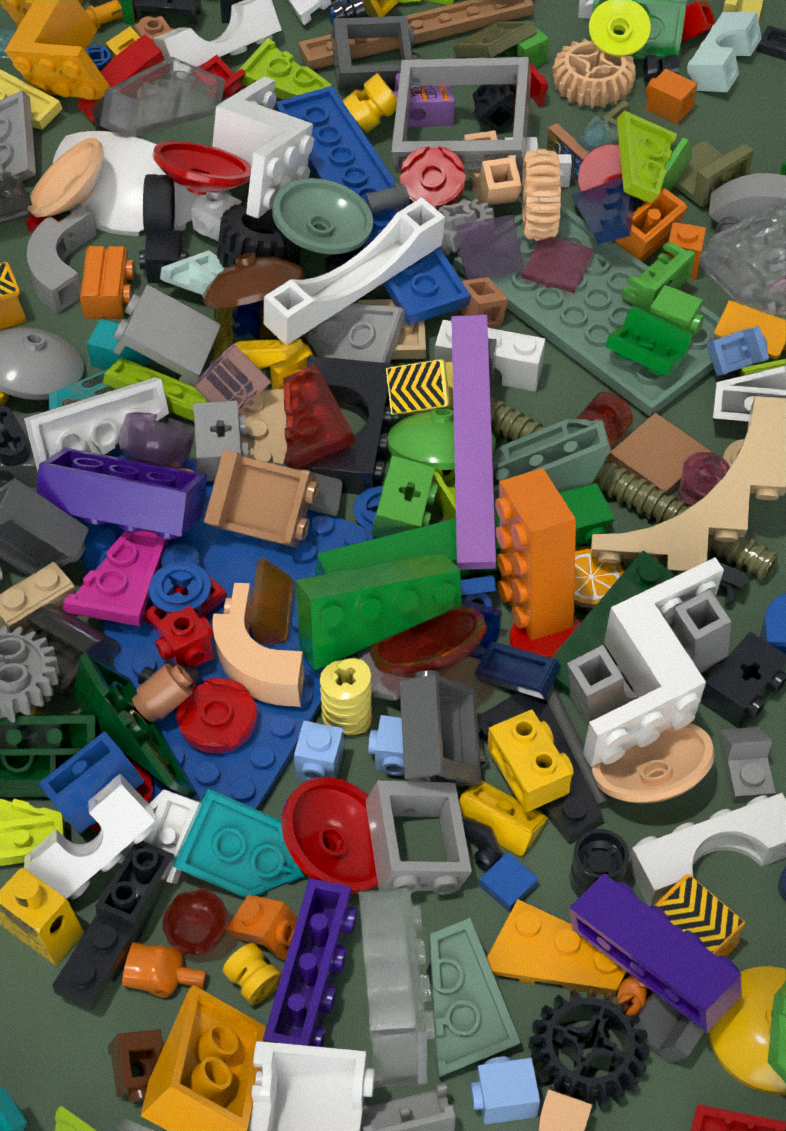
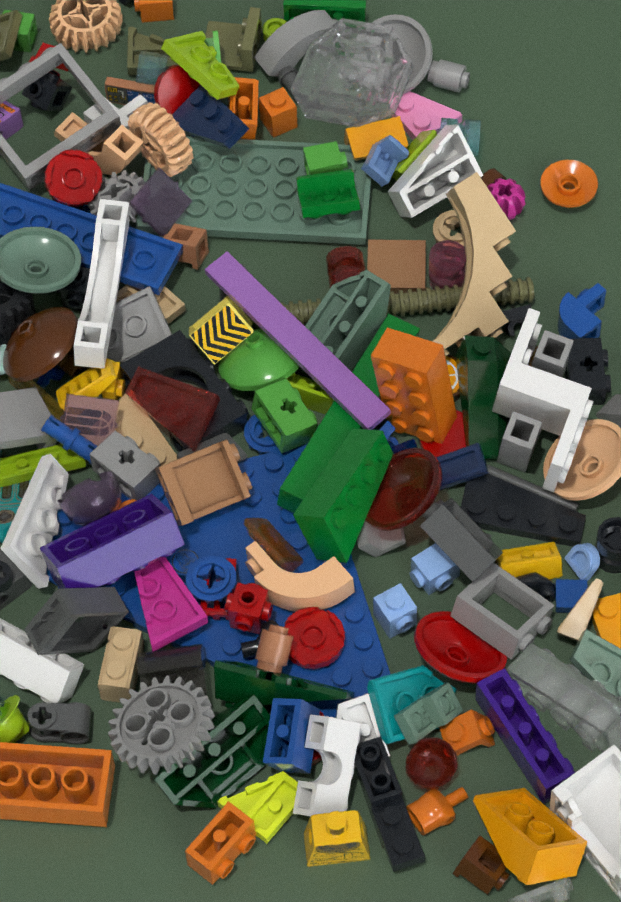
camera: 40 degrees left, 5 degrees up
yellow wheel [222,943,282,1006] -> none
light yellow piece [320,658,372,735] -> none
dark grey pin [365,183,410,214] -> none
white arch [435,320,545,392] -> none
yellow brick [487,709,574,813] -> none
clear pink piece [522,237,594,293] -> none
bright green hinge [621,242,695,313] -> none
none -> blue pin [41,414,97,465]
none -> sand green slope [394,682,463,745]
none -> tan slope [557,578,603,642]
none -> light blue tile [564,543,600,581]

